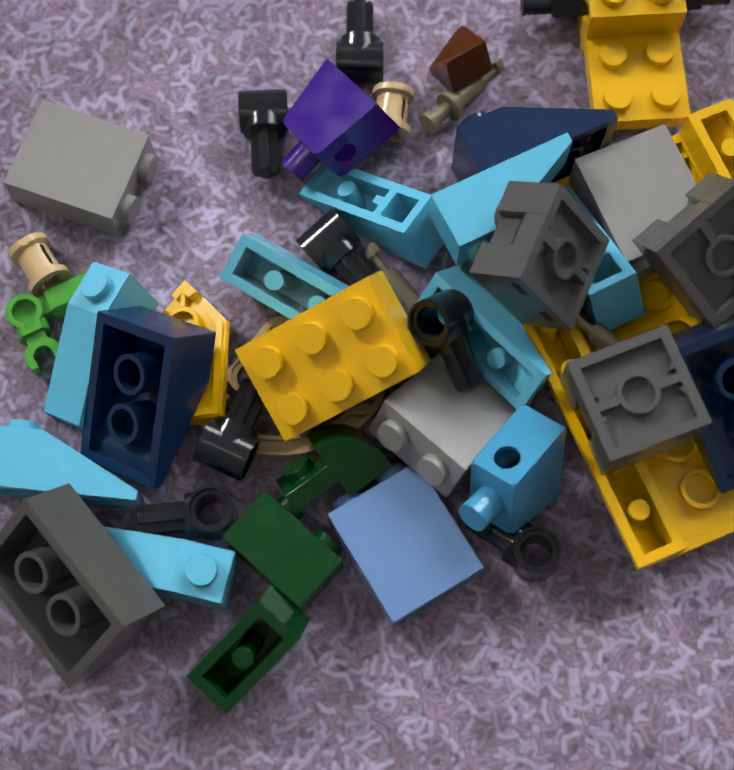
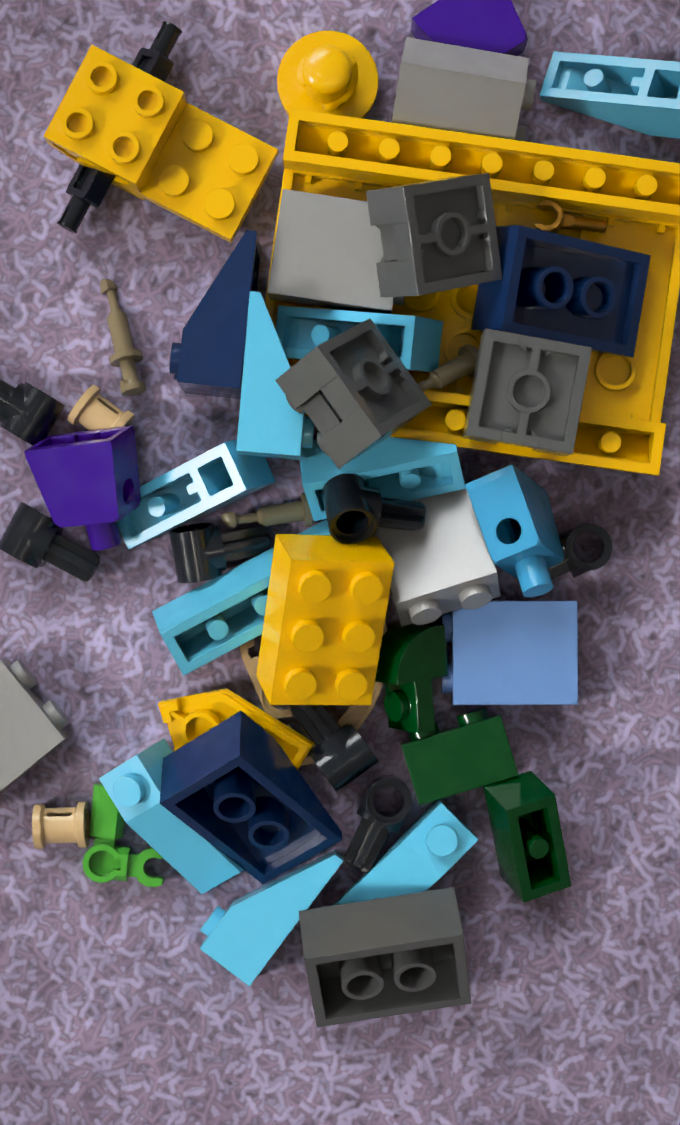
camera: 50 degrees left, 15 degrees up
reddish brown slope [429,26,493,92] -> none

